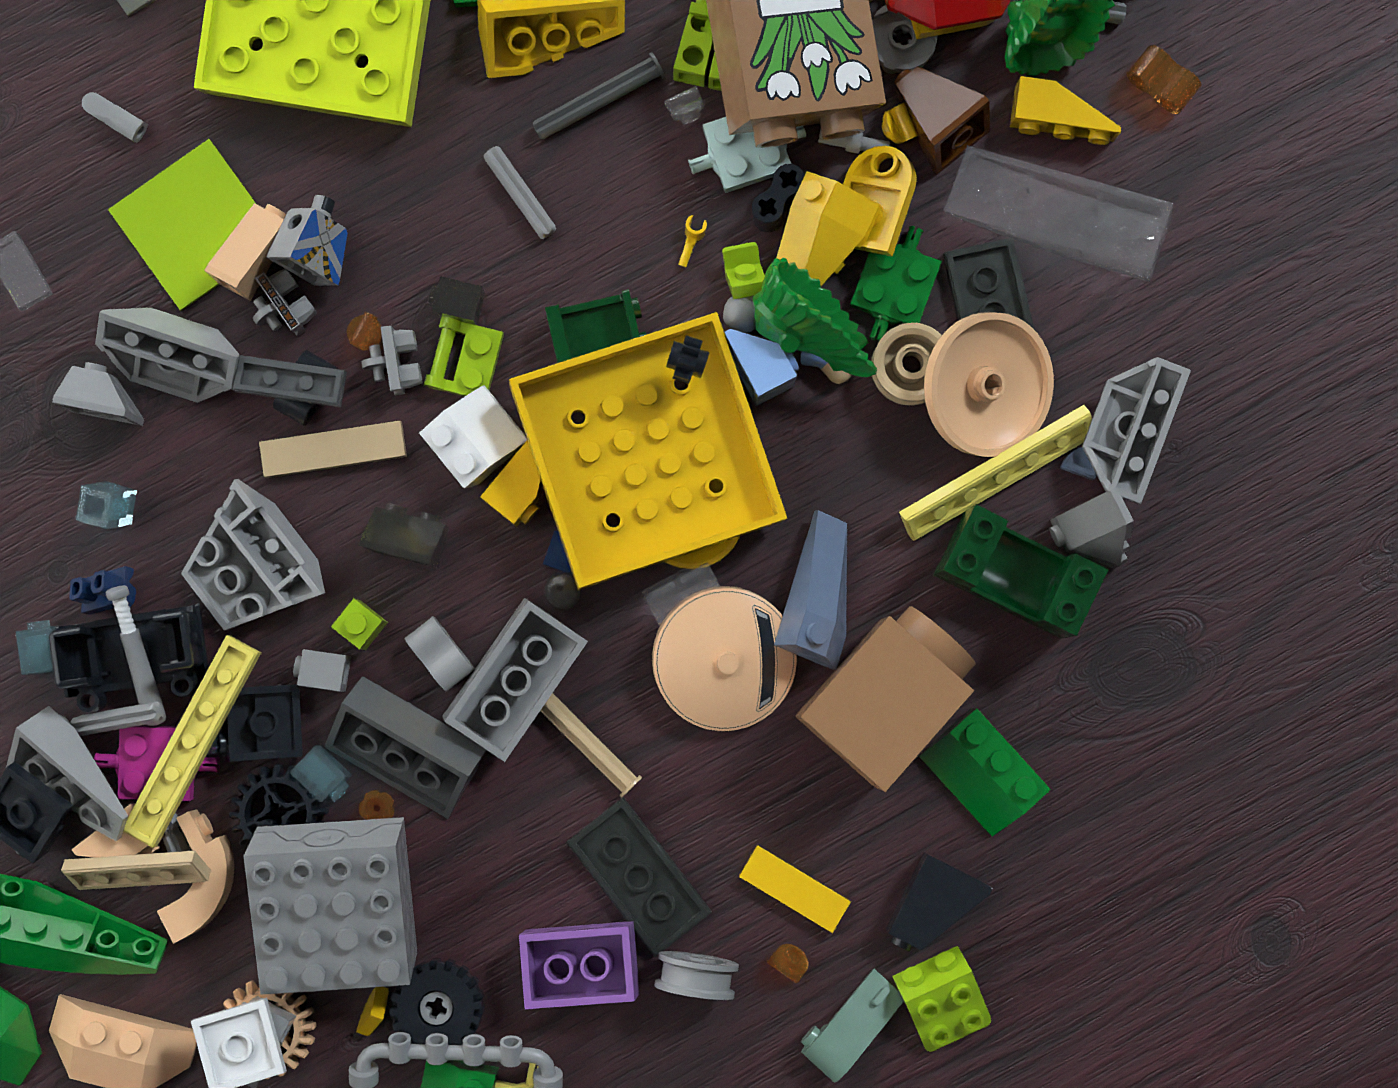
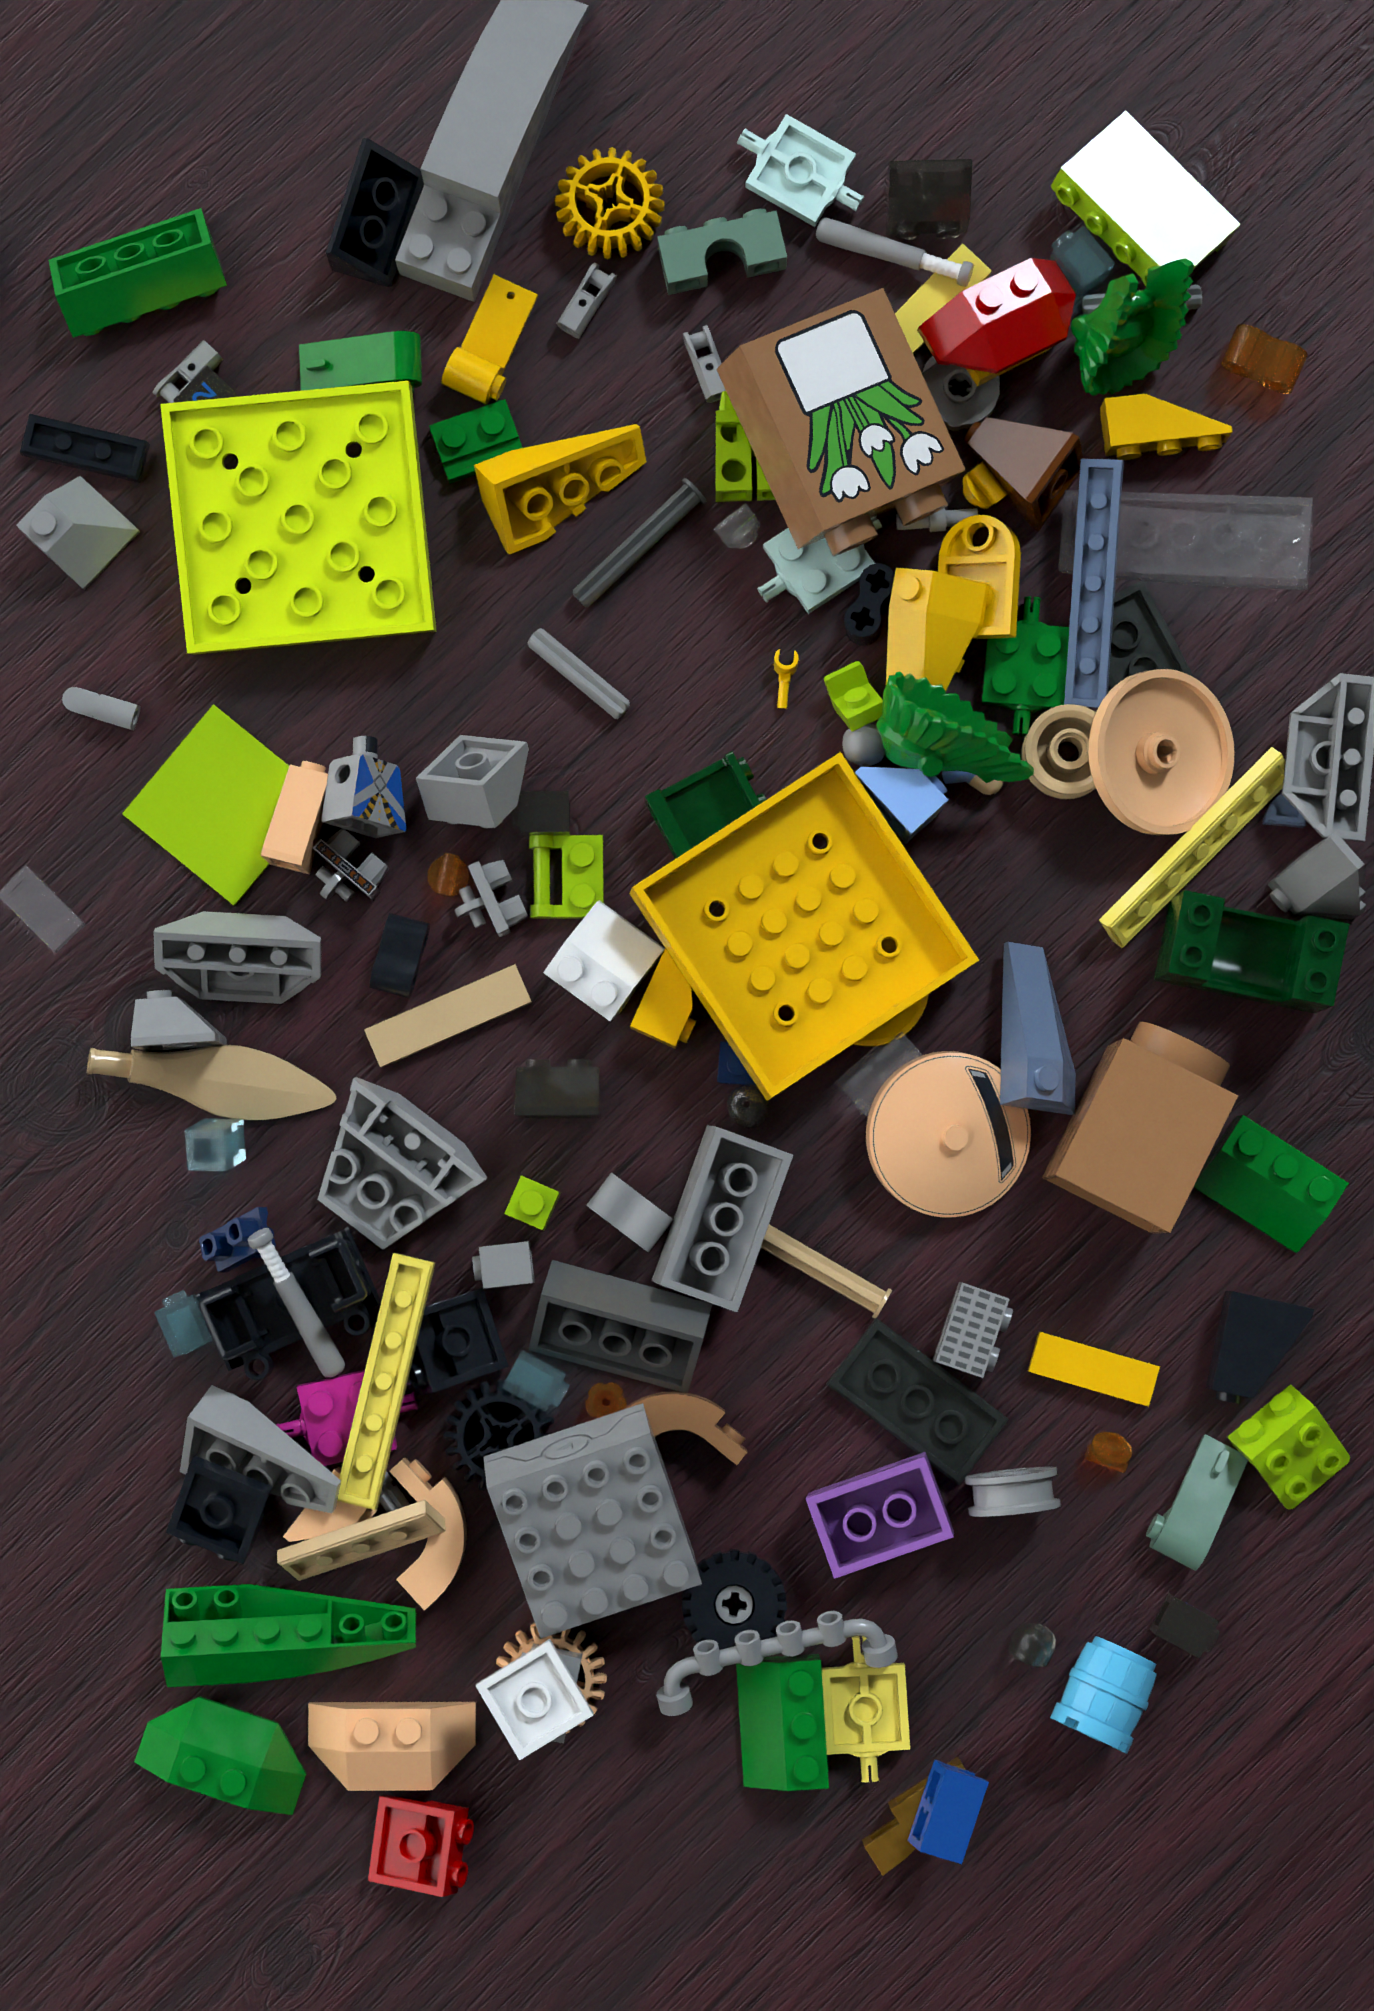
camera: 10 degrees left, 0 degrees up
light grey axle [70,701,165,736] -> none
dark grey tile [232,355,347,408] -> none
yellow tile [356,987,389,1036] -> none
black gear [666,335,709,384] -> none
none -> tan animal [87,1045,337,1120]
none -> light grey slope [416,735,529,828]
none -> medium nougat arch [622,1391,747,1465]
none -> light grey brick [932,1282,1013,1378]
none -> sand blue plate [1064,459,1124,708]

